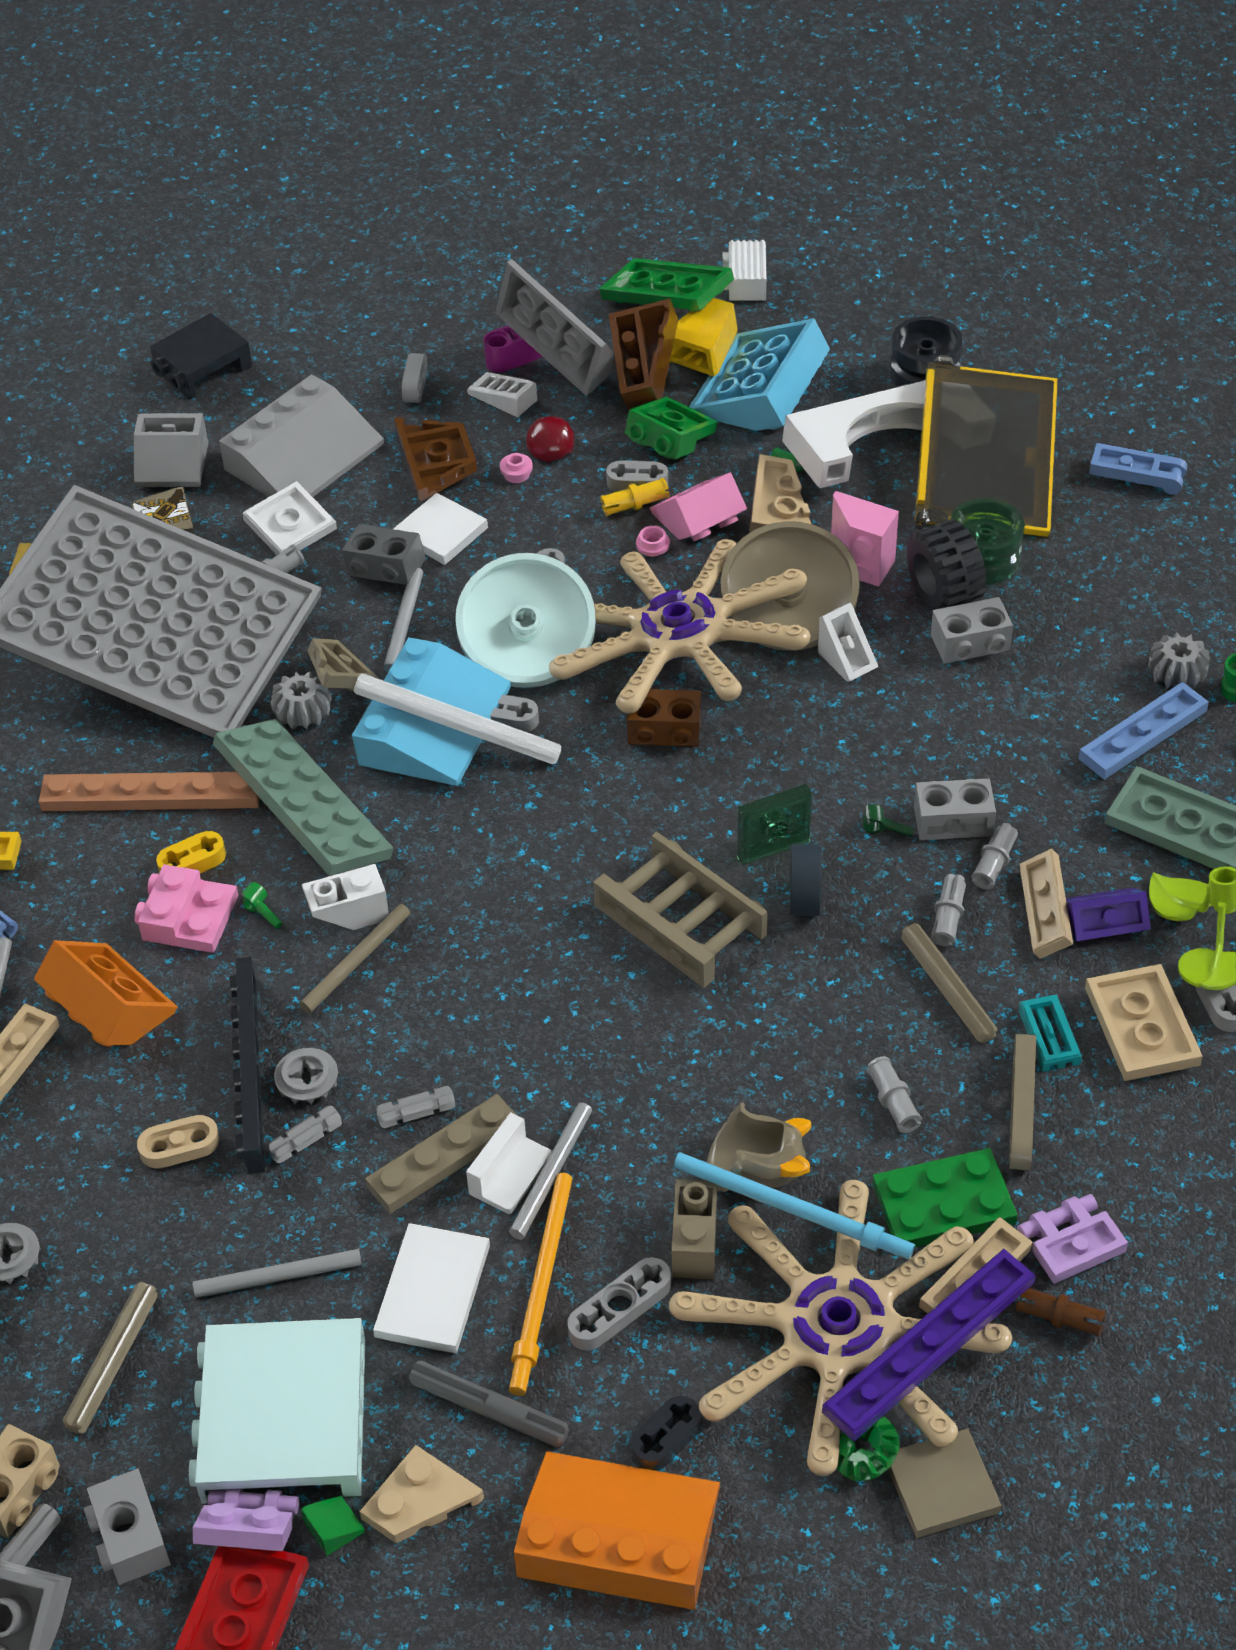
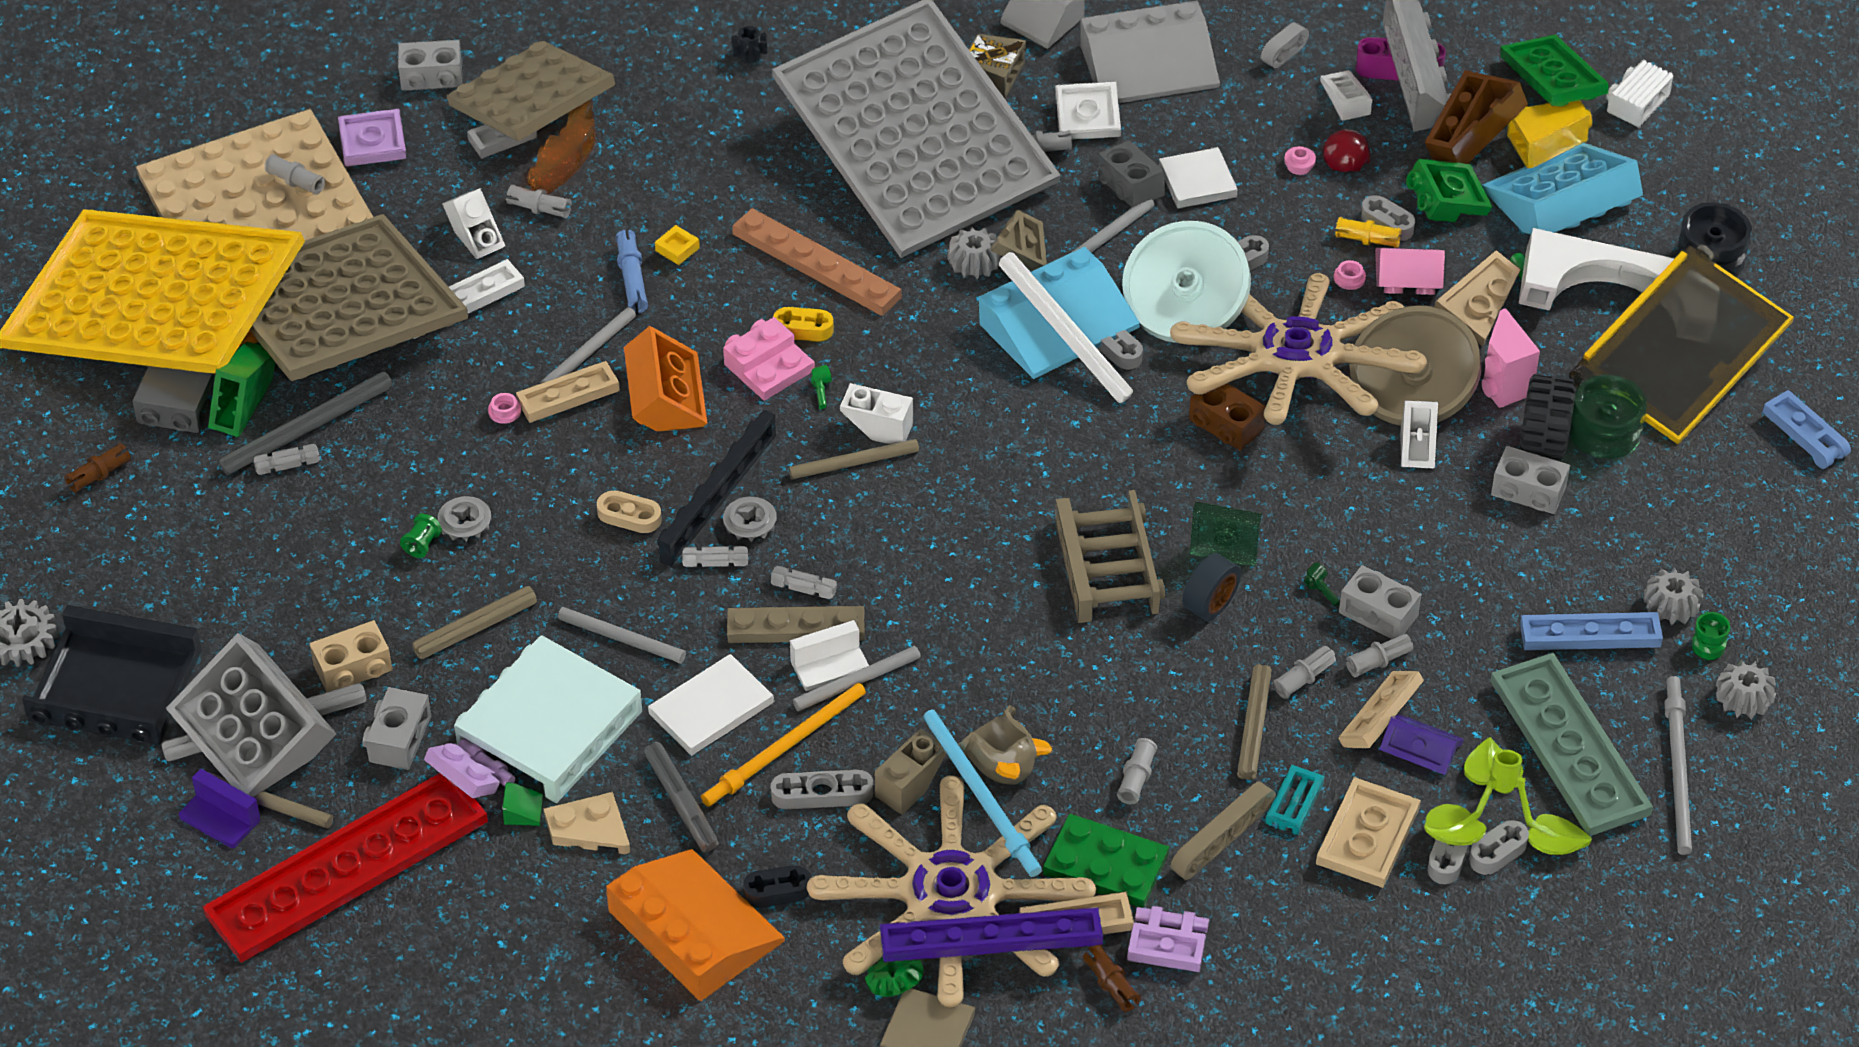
camera: 35 degrees right, 0 degrees up
sand green plate [213,719,393,876] -> none
reddish brown wing [394,417,477,501] -> none

